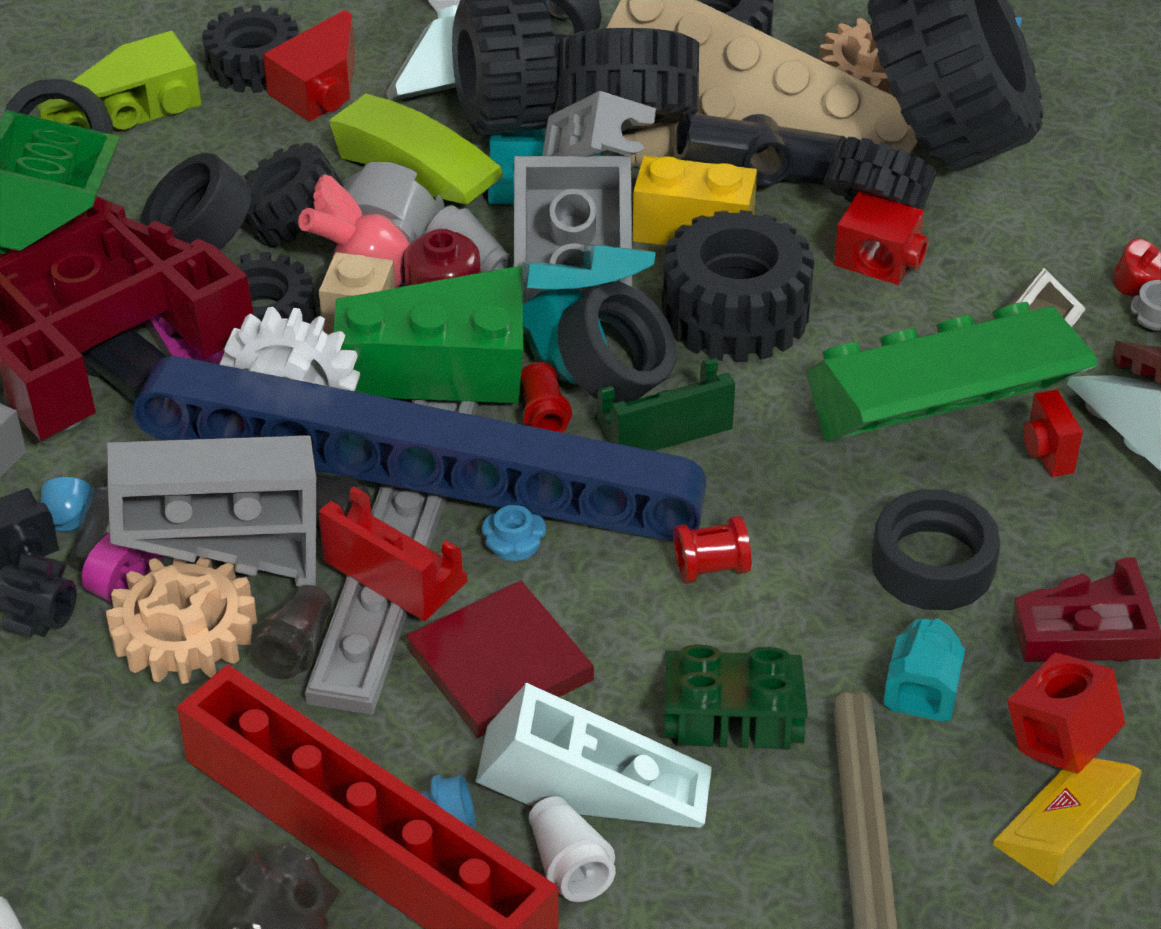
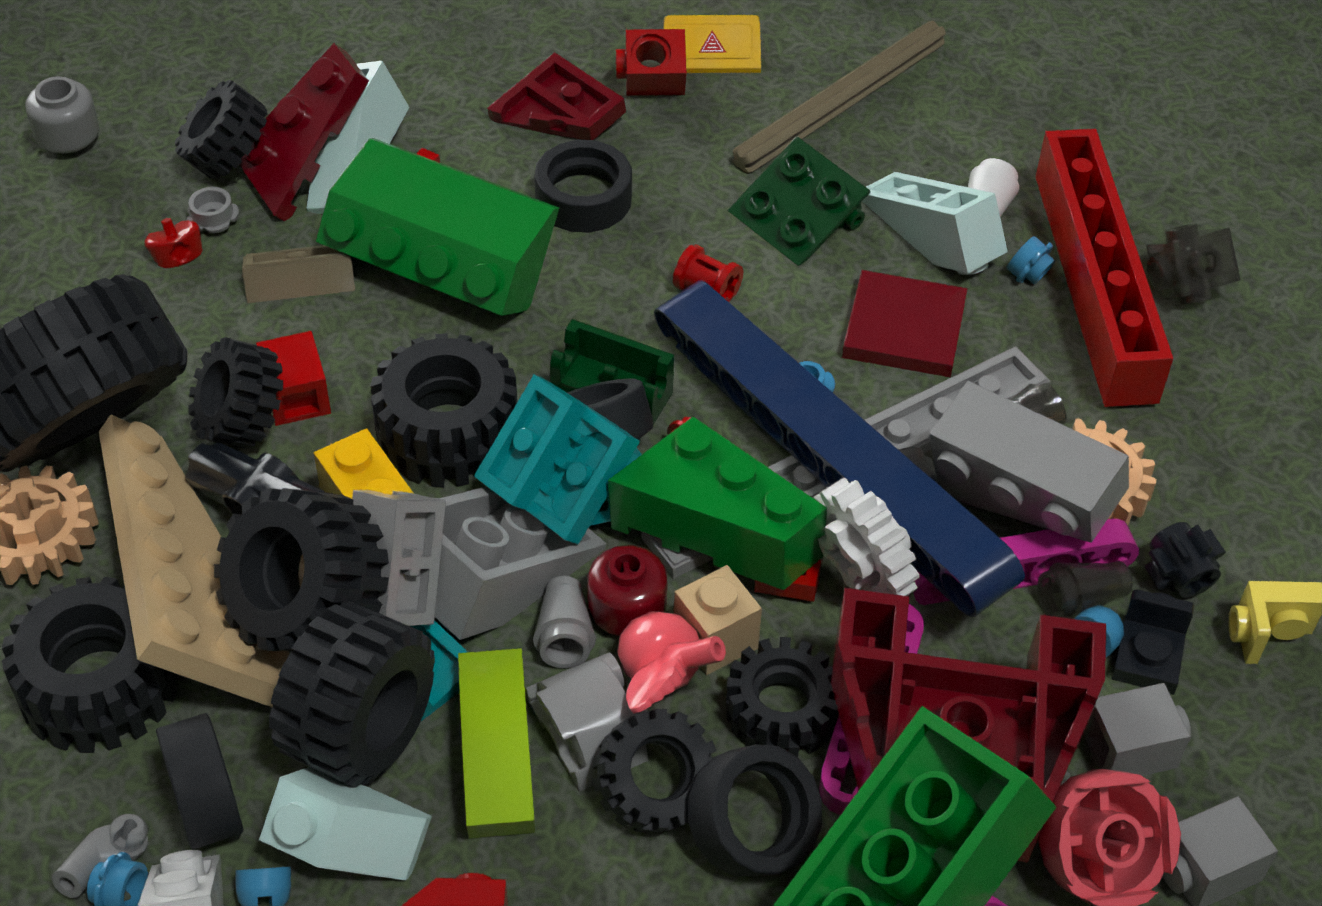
camera: 135 degrees left, 5 degrees up
red hinge [318,487,468,622] -> none
teal rock [883,618,965,721] -> none

